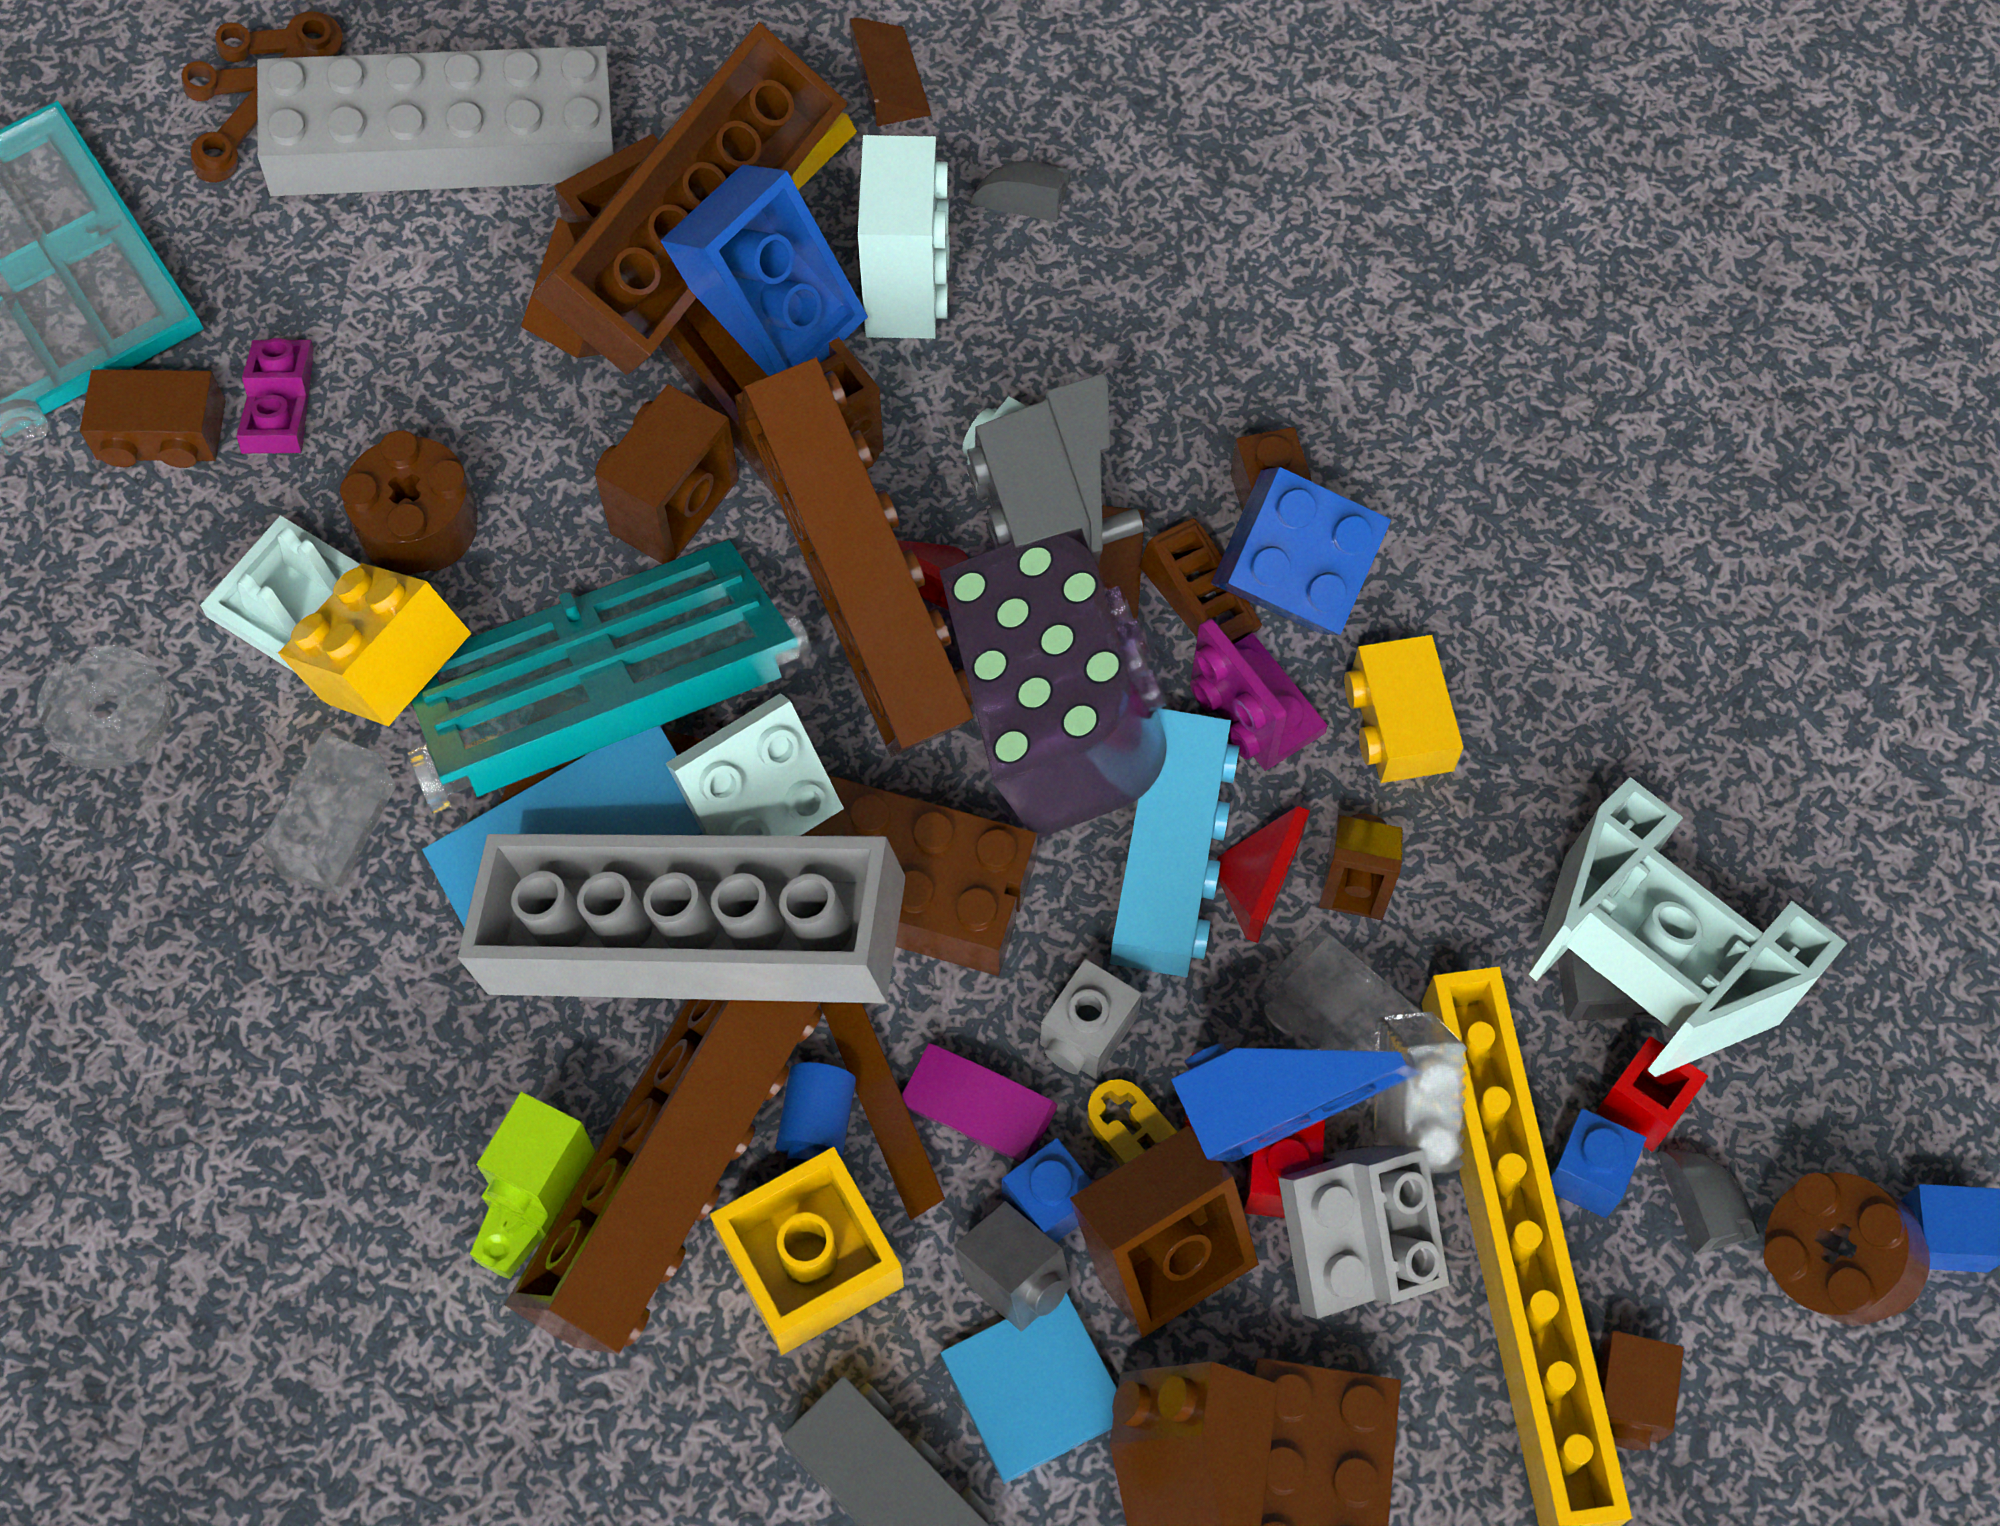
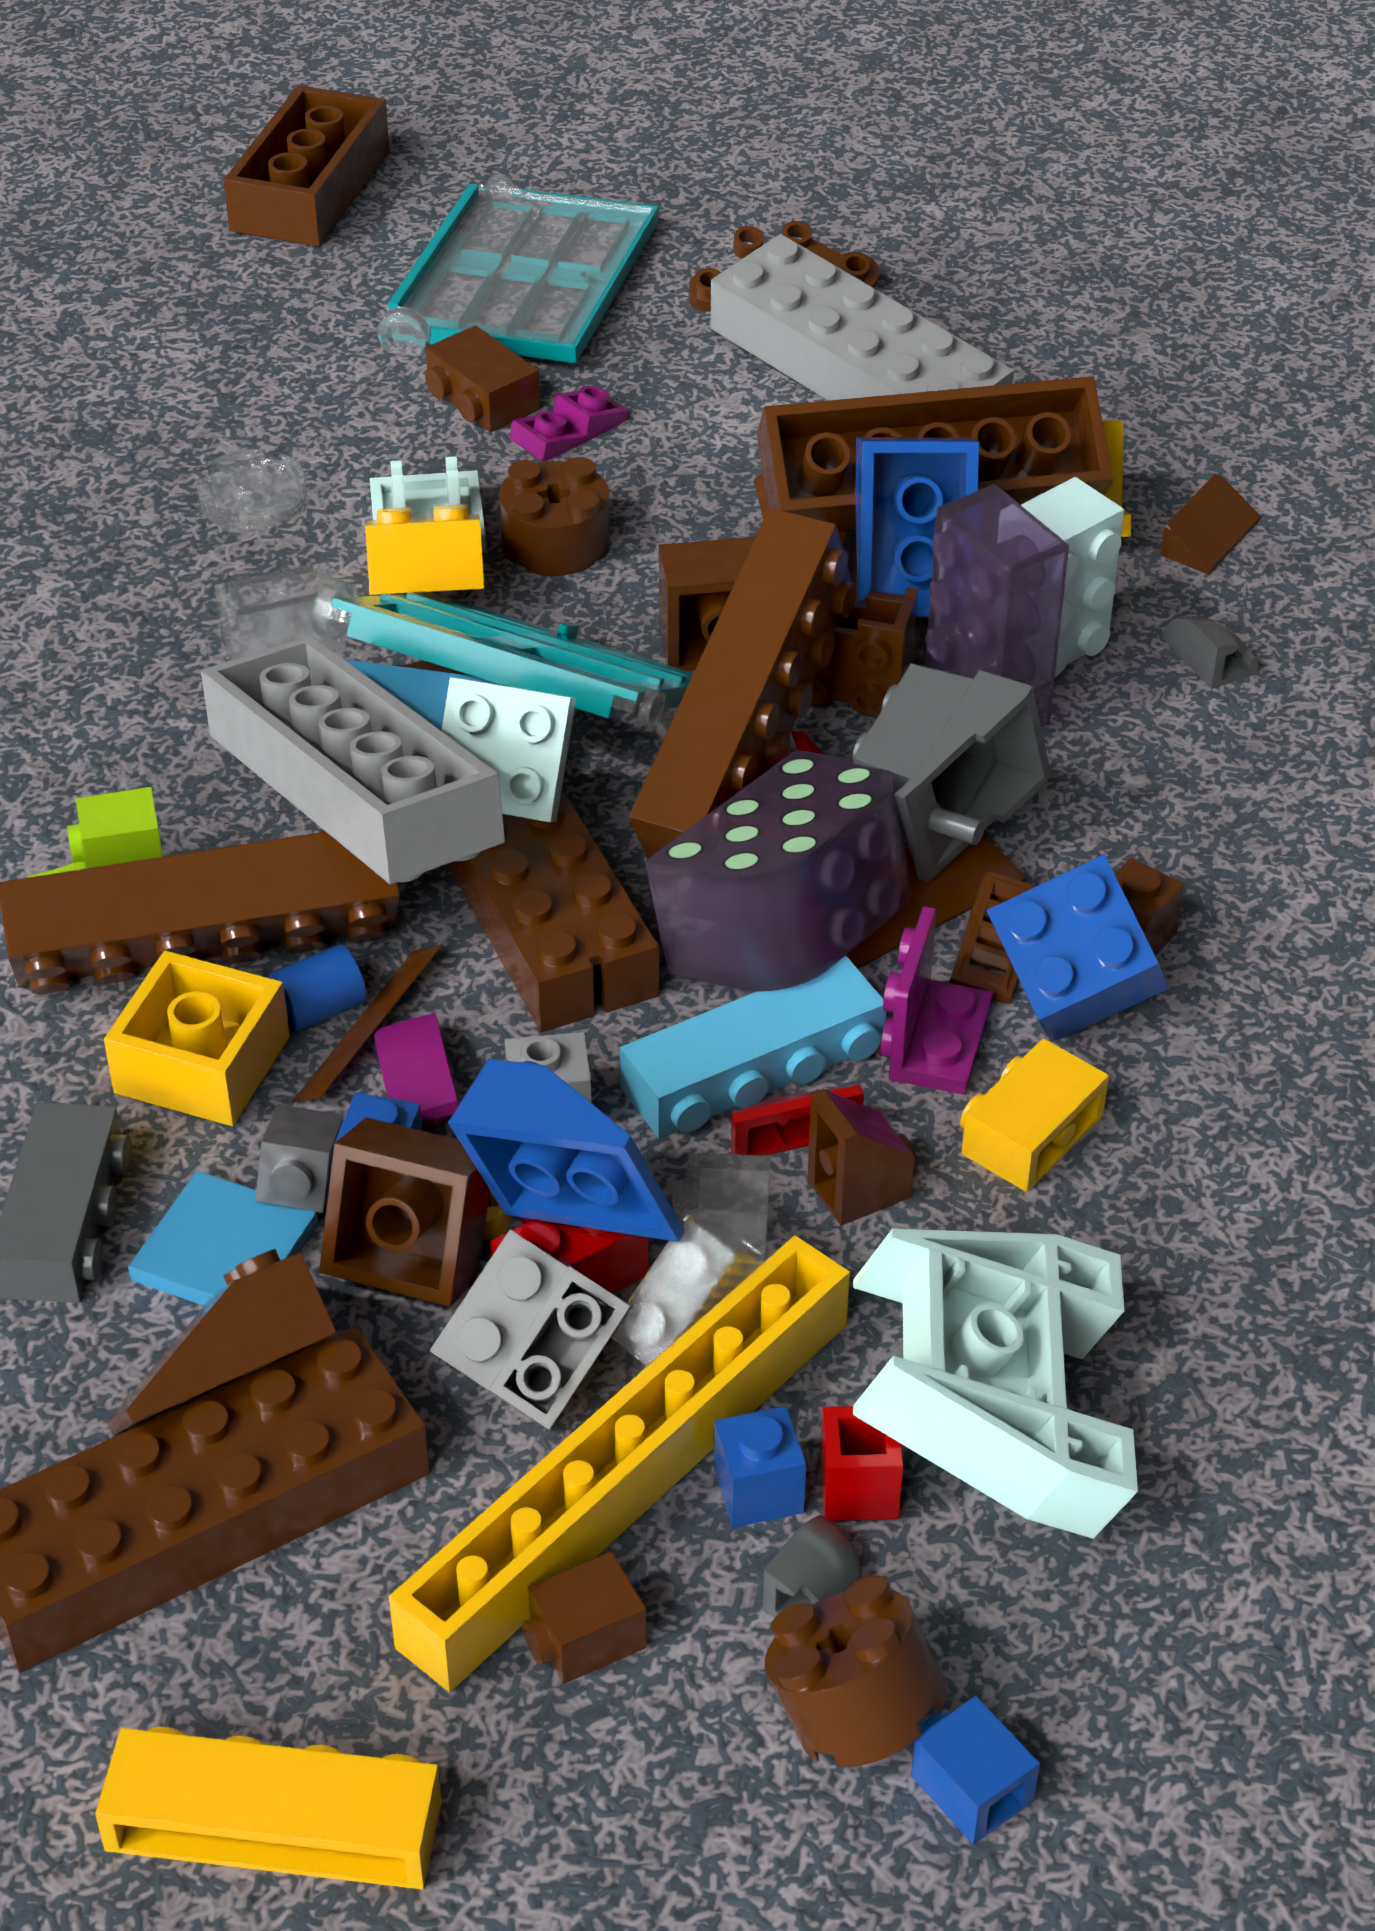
camera: 50 degrees right, 20 degrees down
none -> clear purple brick [925,484,1069,730]

